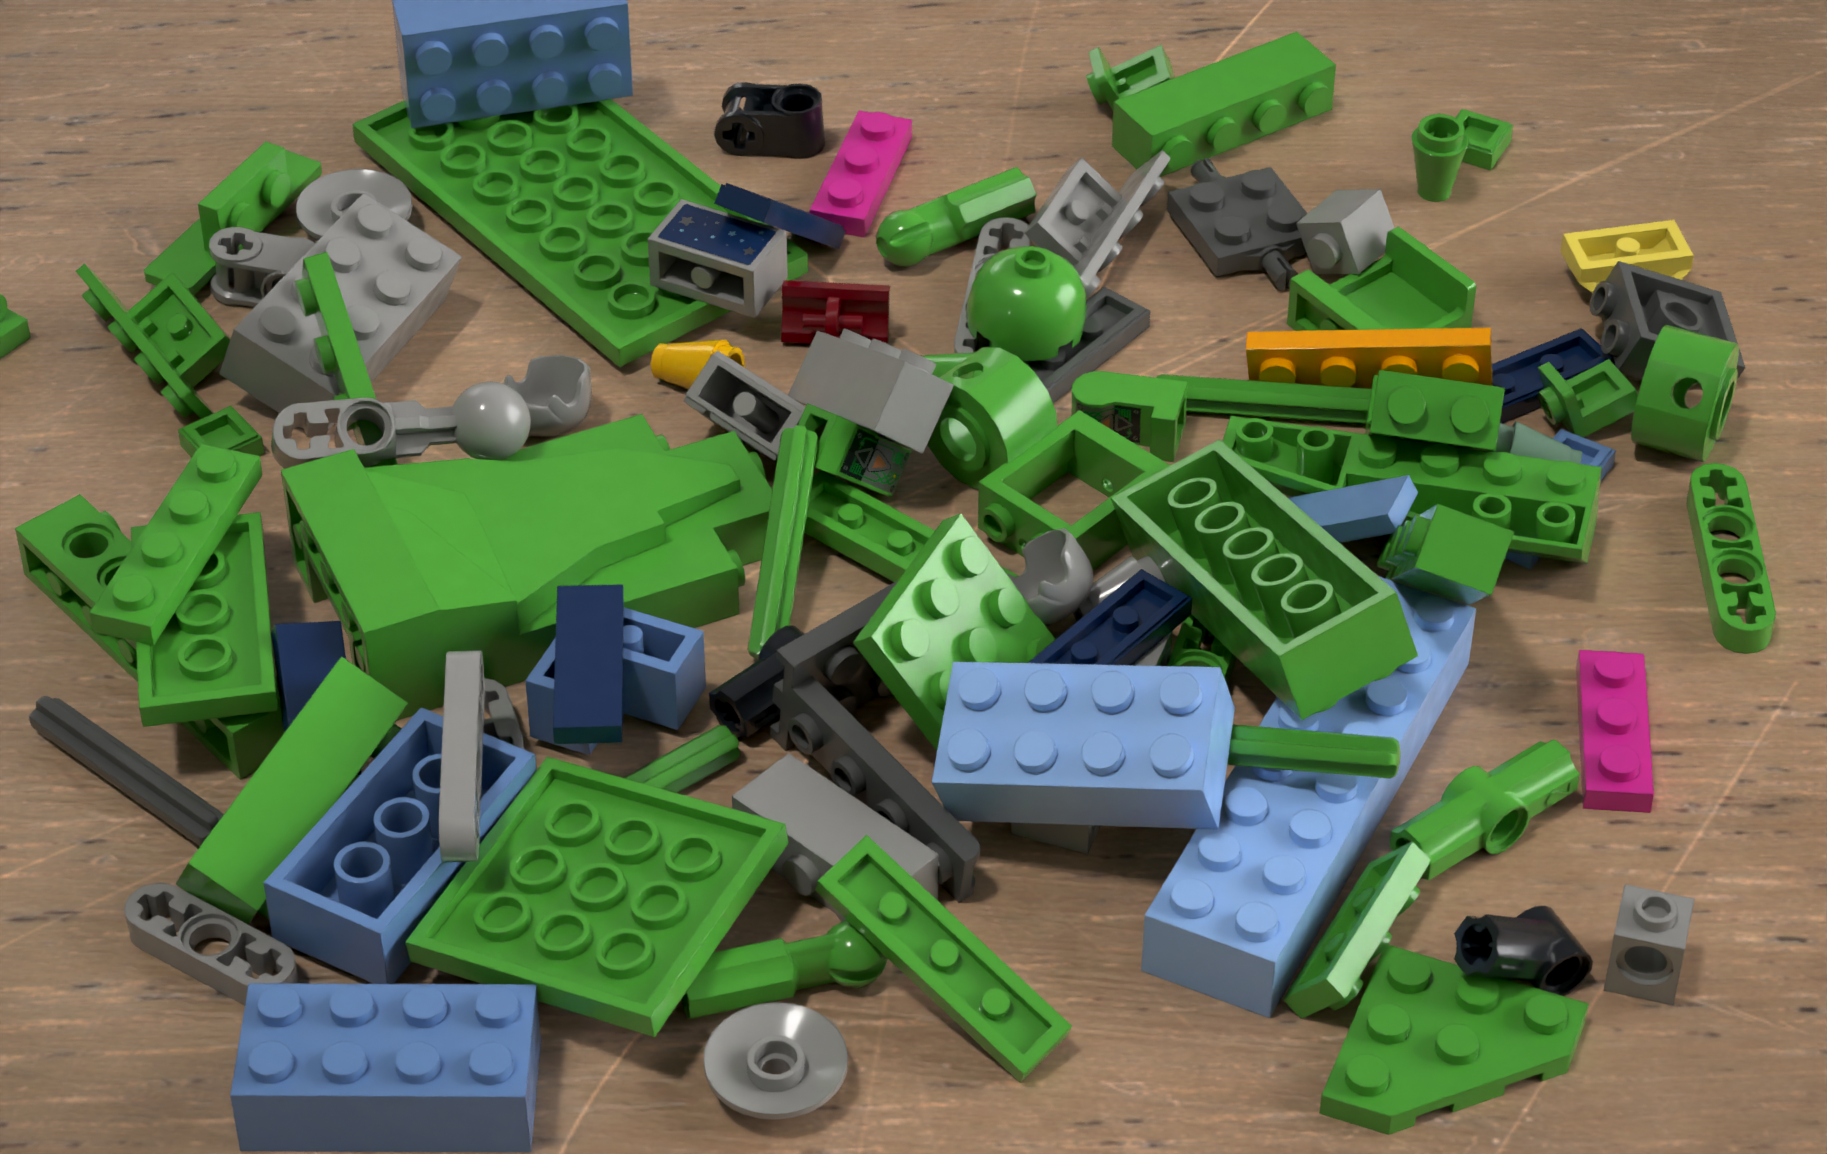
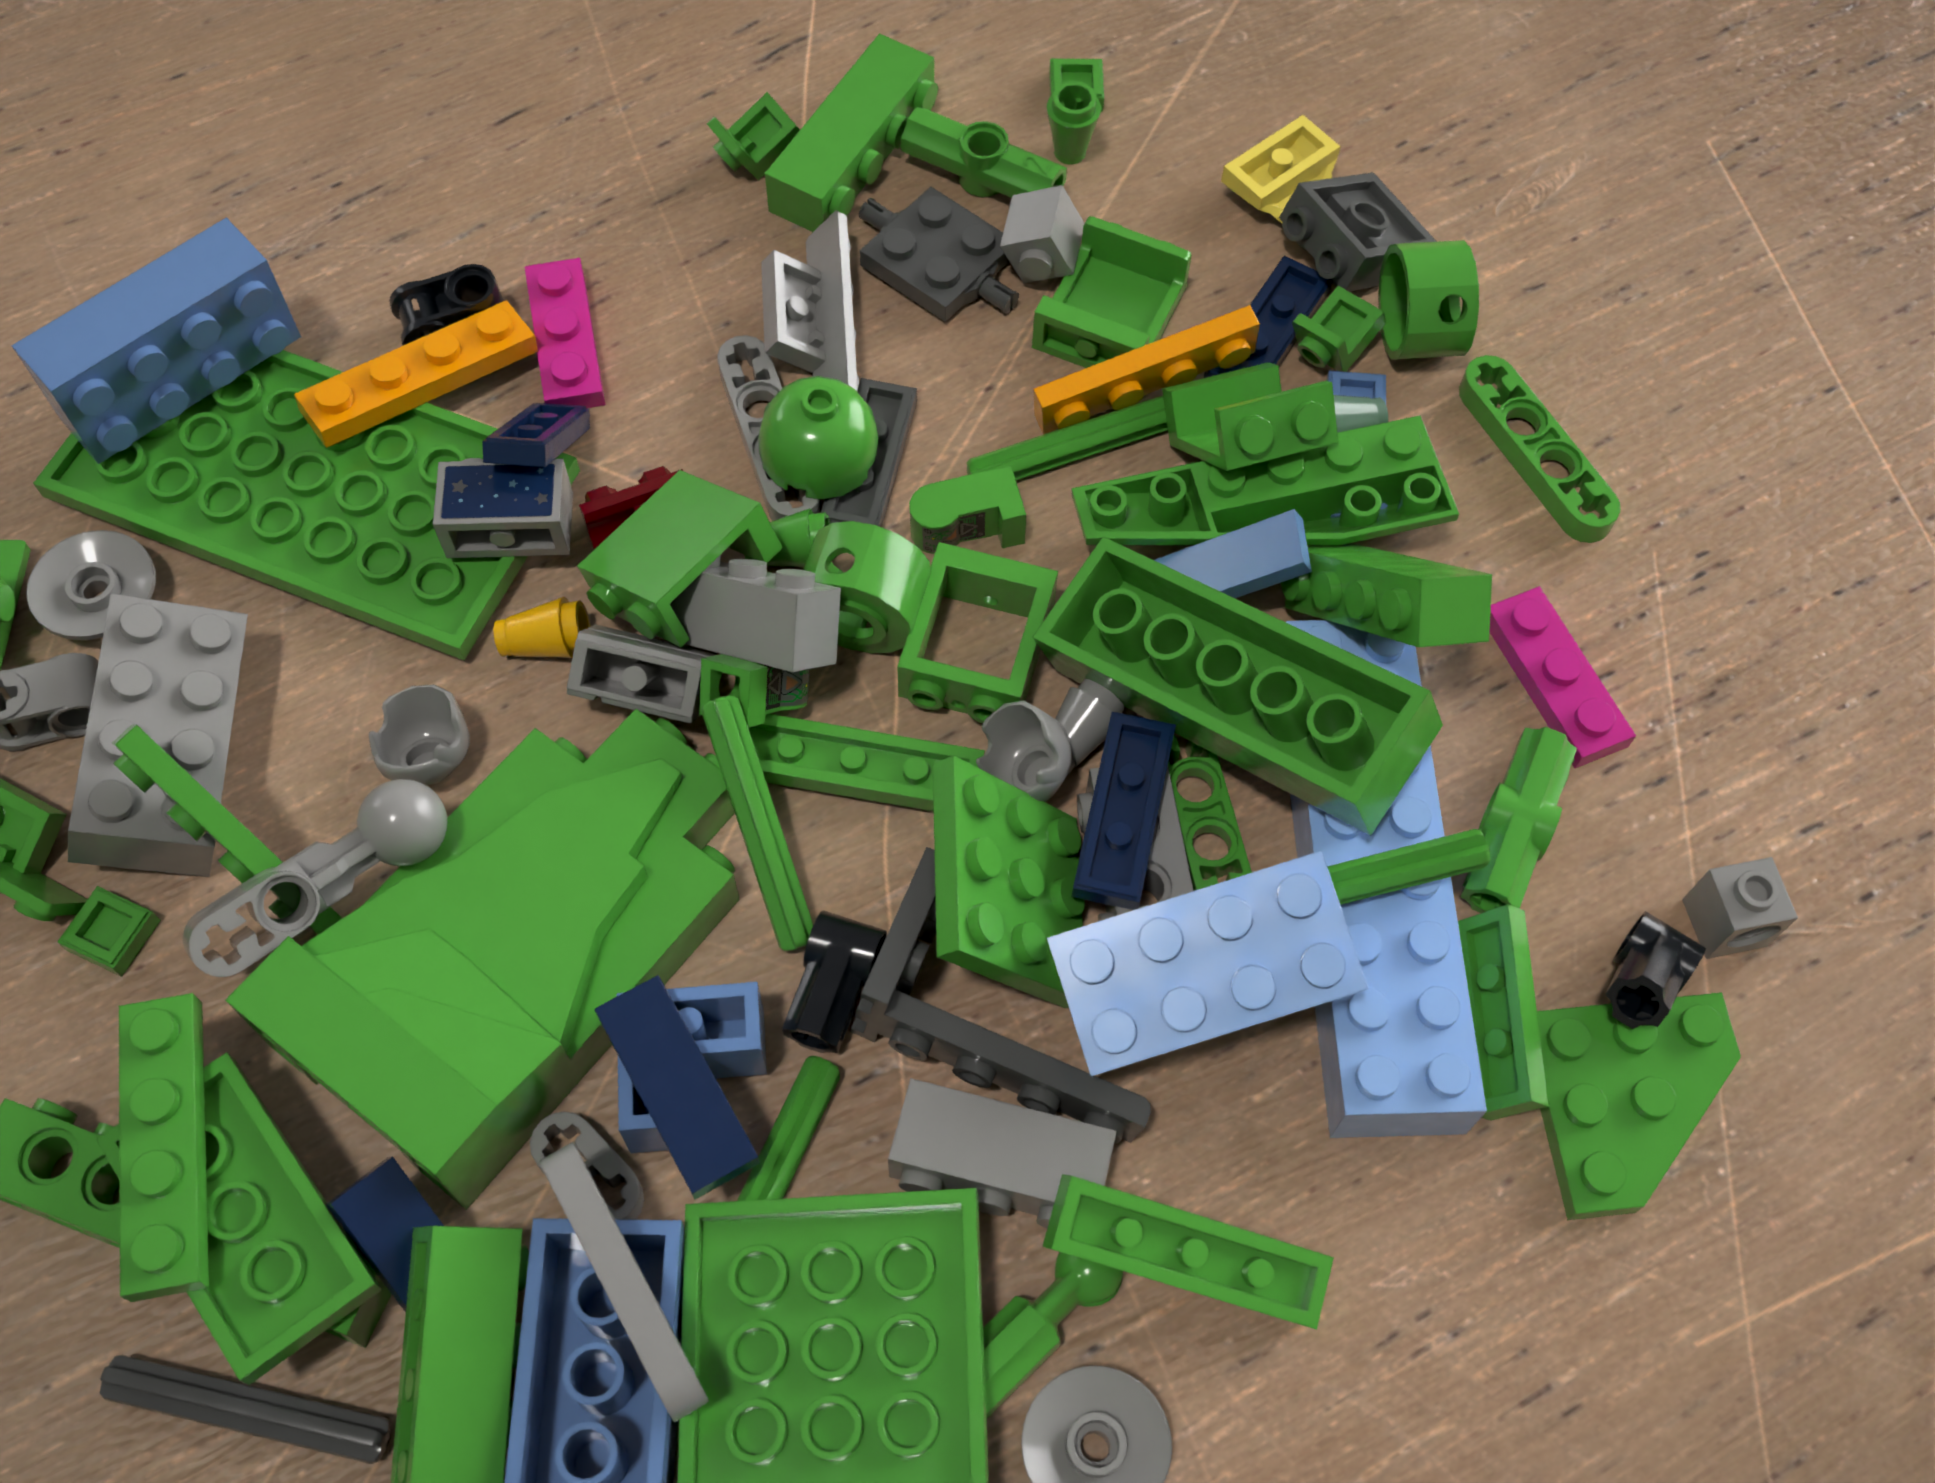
camera: 30 degrees left, 20 degrees up
bright green piece [876,167,1037,267] -> none
none -> light orange plate [294,300,538,448]
none -> bright green panel [577,470,783,647]
none -> bright green piece [901,106,1067,198]

